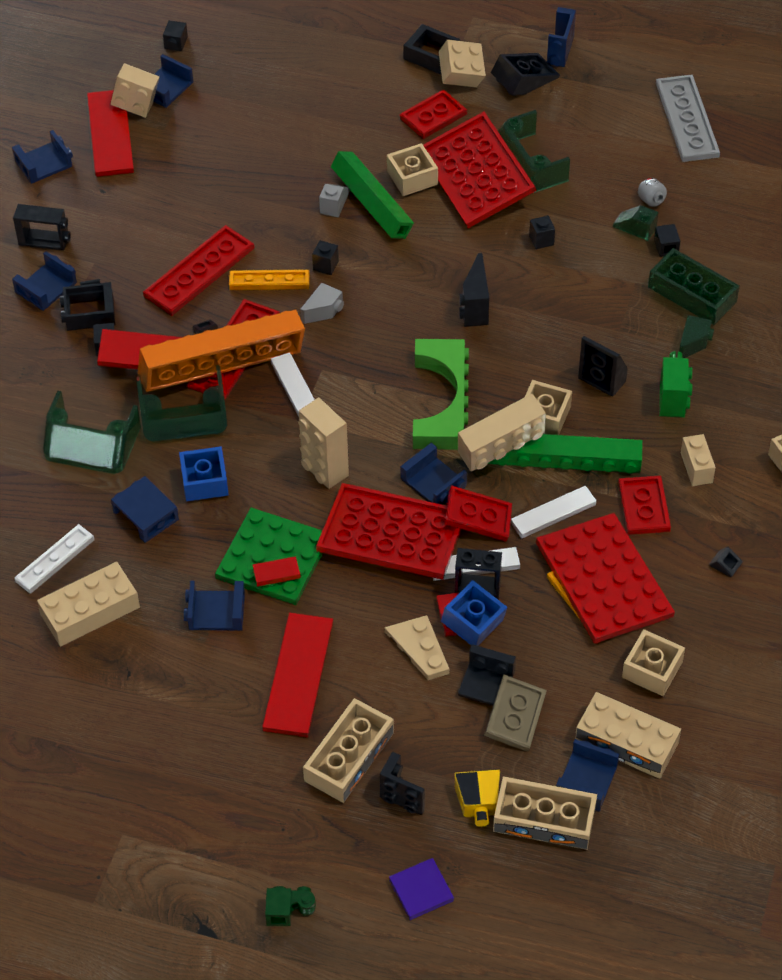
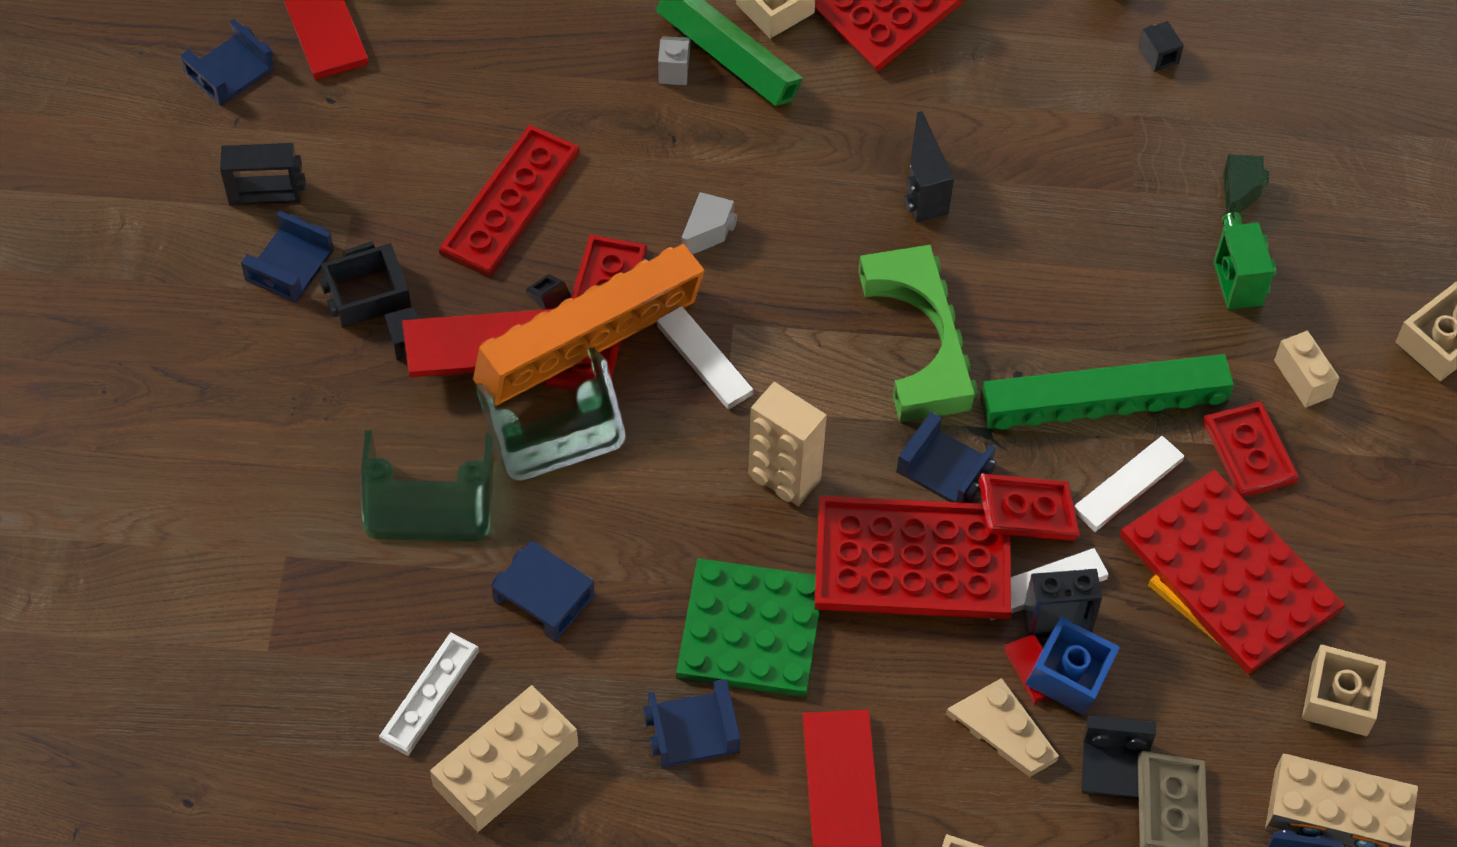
camera: 15 degrees left, 5 degrees up
blue brick [179,446,229,501] -> none
light orange tile [229,270,310,290] -> none
red tile [253,556,301,587] -> none
black brick [312,240,339,275] -> none
tan brick [458,394,546,471] -> none
tan brick [525,380,572,435] -> none
black brick [529,215,555,250] -> none
black slope [578,336,628,397] -> none
clear green slope [613,205,659,241] -> none
clear green brick [648,248,740,325] -> none
black slope [709,547,743,577] -> none

